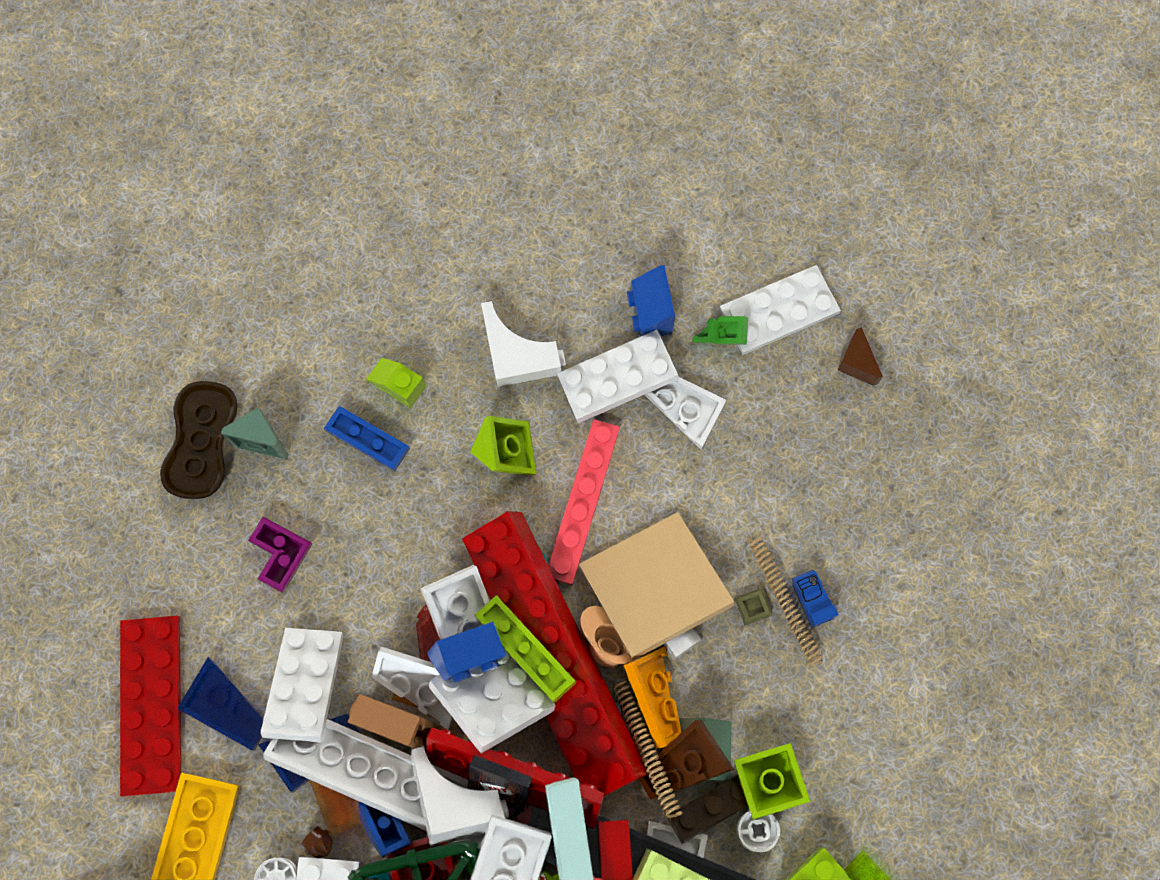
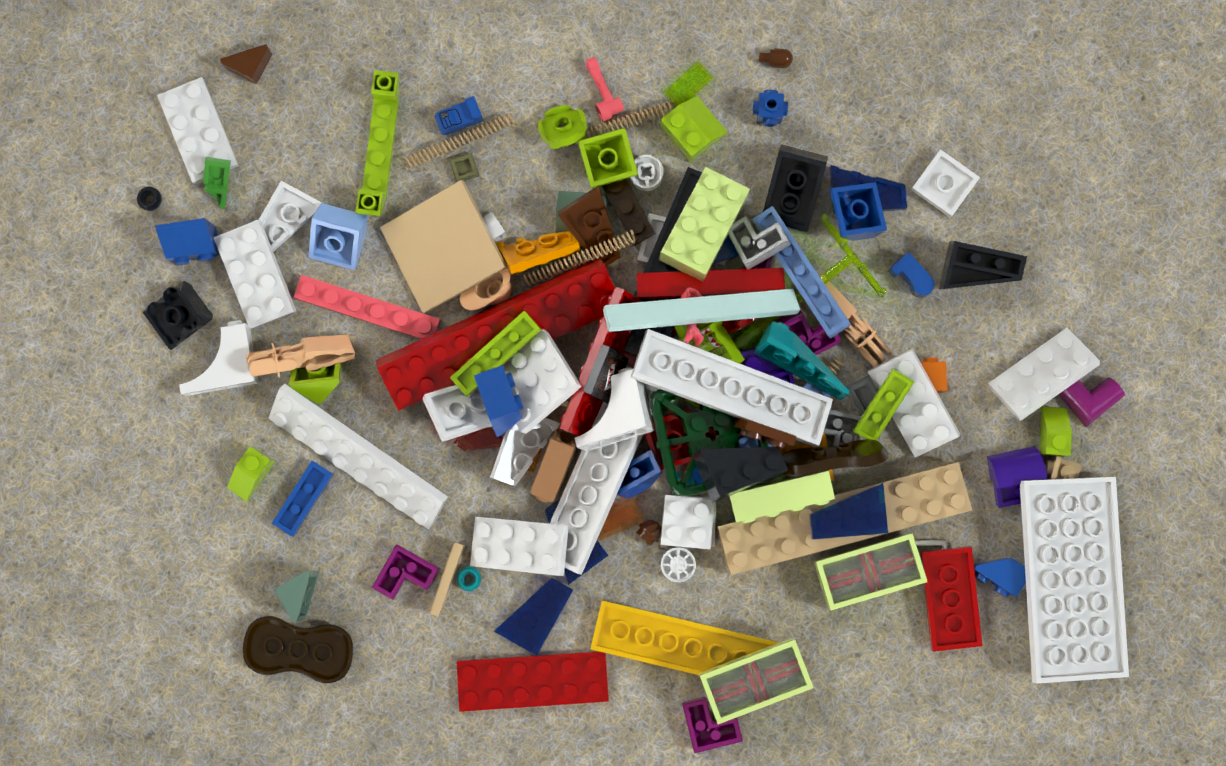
camera: 90 degrees left, 10 degrees up
none -> black plate [137,187,162,211]
none -> black slope [143,281,213,350]
none -> light nougat arm [246,335,355,377]
none -> white plate [268,384,448,530]
none -> light blue slope [309,203,368,270]
none -> lime slope [355,70,399,217]
none -> tan tile [430,542,465,617]
none -> teal plate [456,566,481,591]
none -> lime plate [538,105,587,149]
none -> tan piece [562,100,674,149]
none -> coral brick [585,56,624,122]

